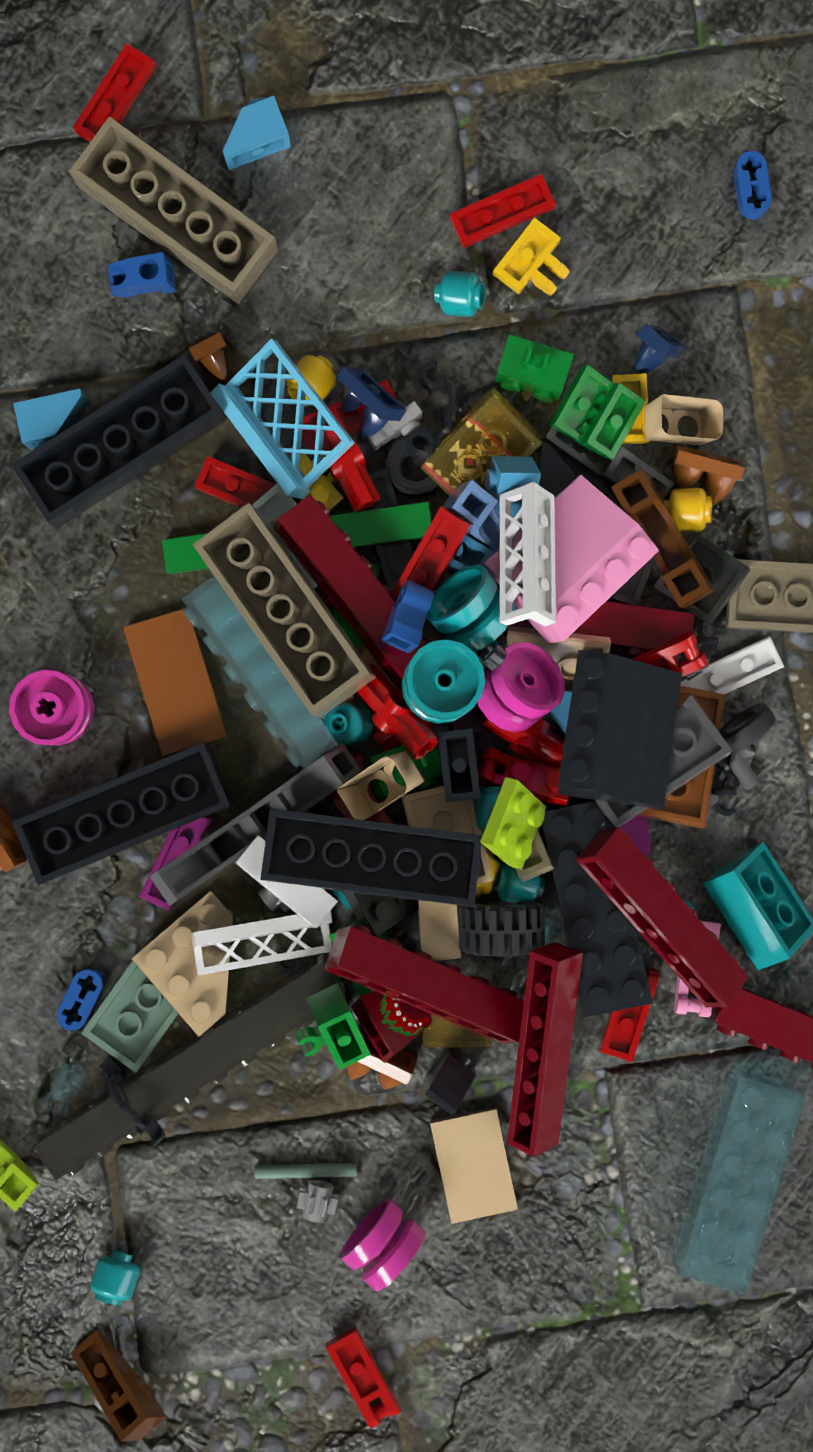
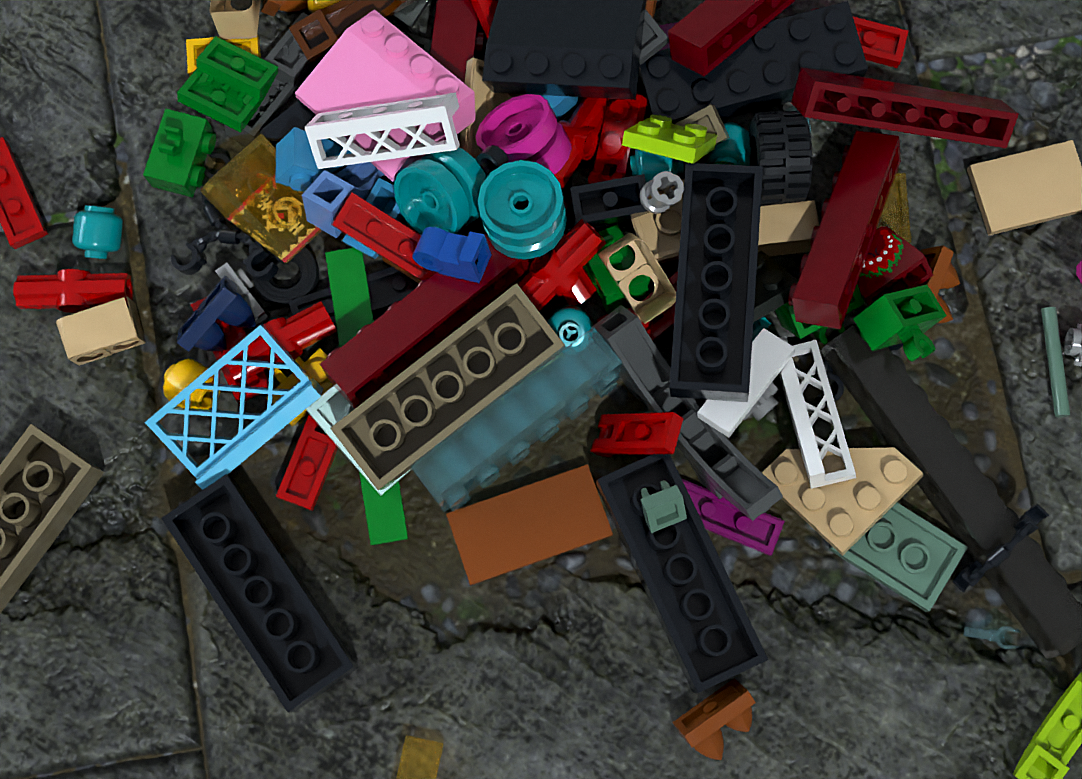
camera: 95 degrees left, 10 degrees down
dark pink wheel [9,670,95,746] -> none
dark azure slope [13,389,88,450] -> none
blue beam [57,967,106,1031] -> none
blue leg [107,252,176,297] -> none
reddish brown tile [189,332,229,386] -> none
black slope [424,1047,477,1116] -> none
yellow hinge [493,217,570,296] -> none
dark blue tile [635,324,686,374] -> none
none -> red piece [13,269,133,313]
none -> tan piece [56,297,146,366]
none -> red plate [591,412,684,457]
none -> light grey bush [639,171,684,214]
none -> sand green tile [640,480,687,533]

